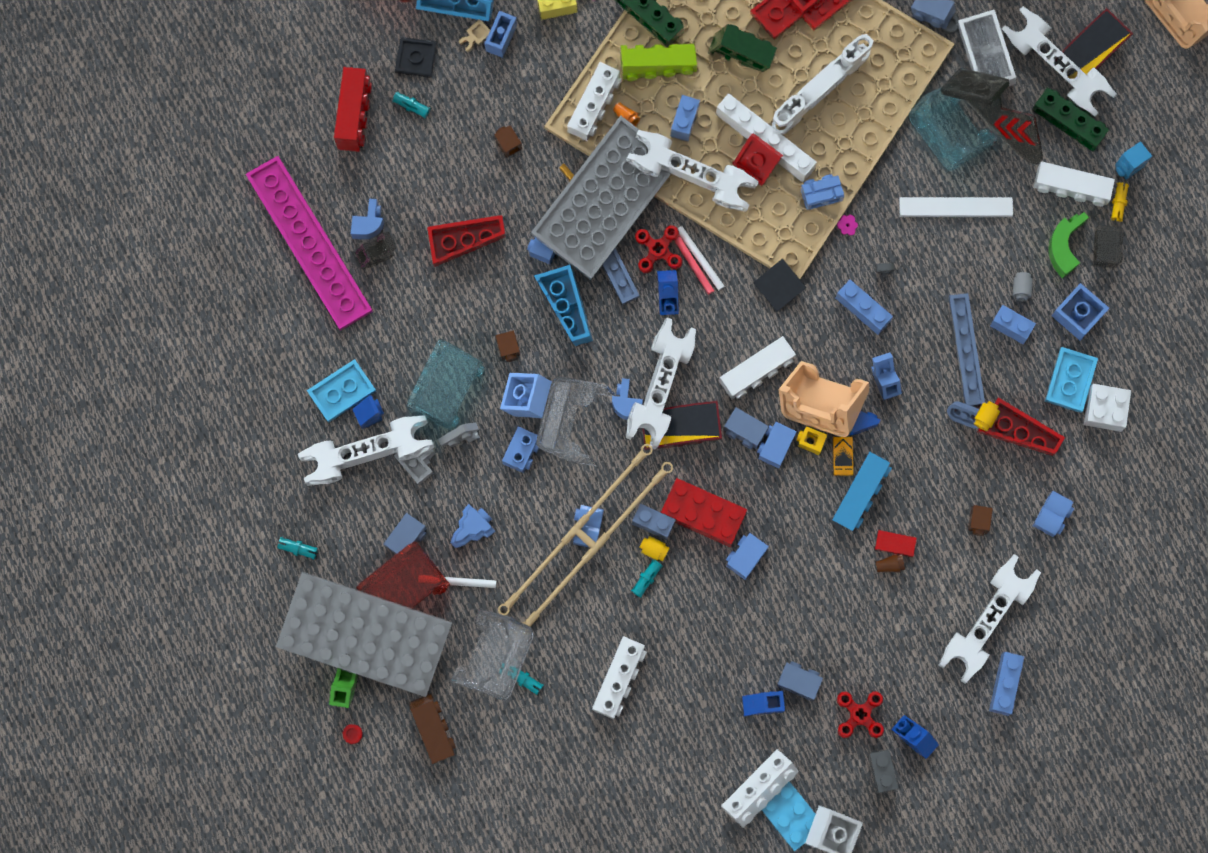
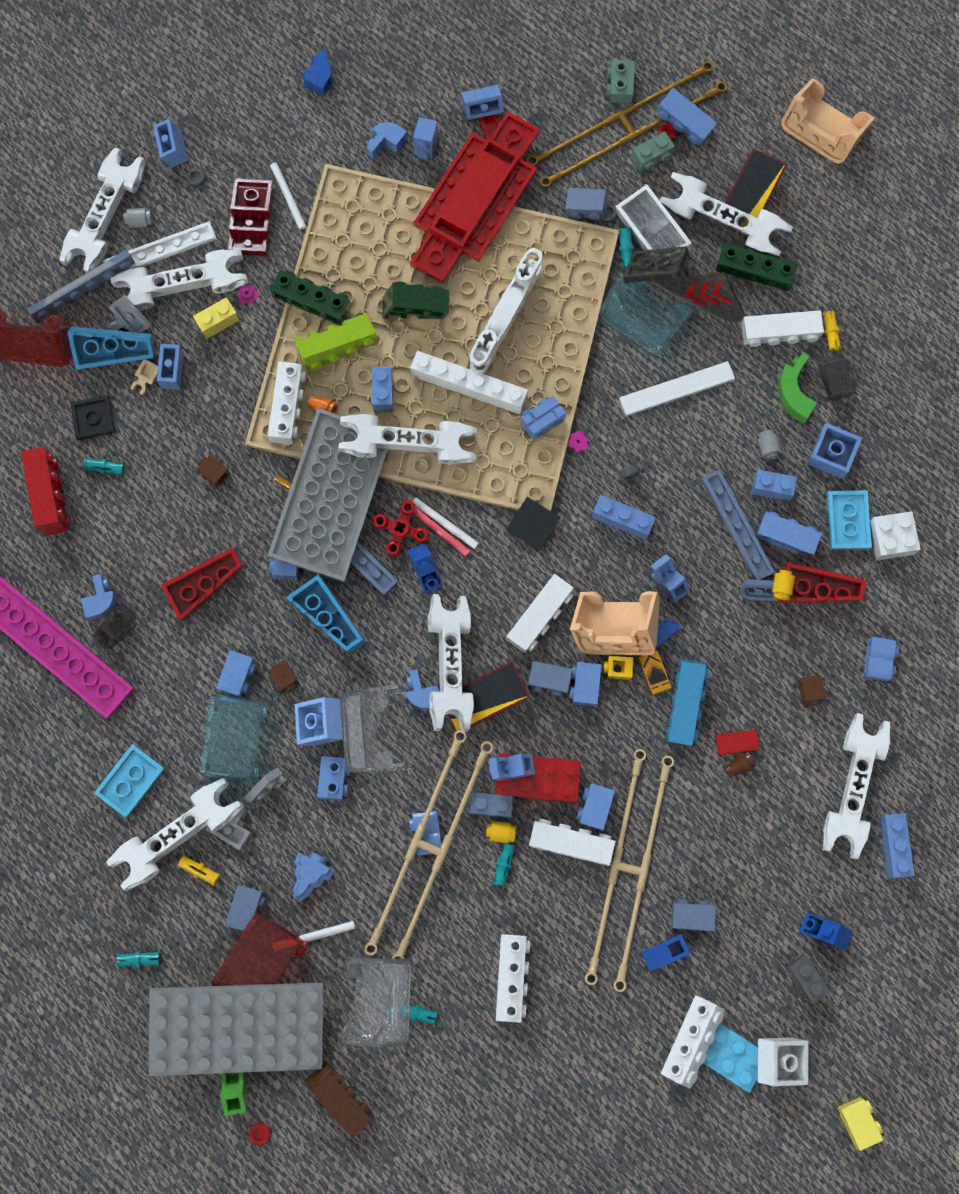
camera: 20 degrees left, 0 degrees up
blue slope [352,396,384,429] -> none
red tile [732,133,783,186] -> none
red gear [837,691,884,738] -> none
dark azure brick [1115,141,1152,180] -> none
none -> yellow pin [178,855,220,886]
none -> medium blue brick [216,650,257,698]
none -> medium blue brick [489,754,535,781]
none -> white brick [529,819,615,866]
none -> tan bar [585,749,674,992]
none -> teal pin [618,228,635,269]
none -> medium blue brick [755,512,822,559]

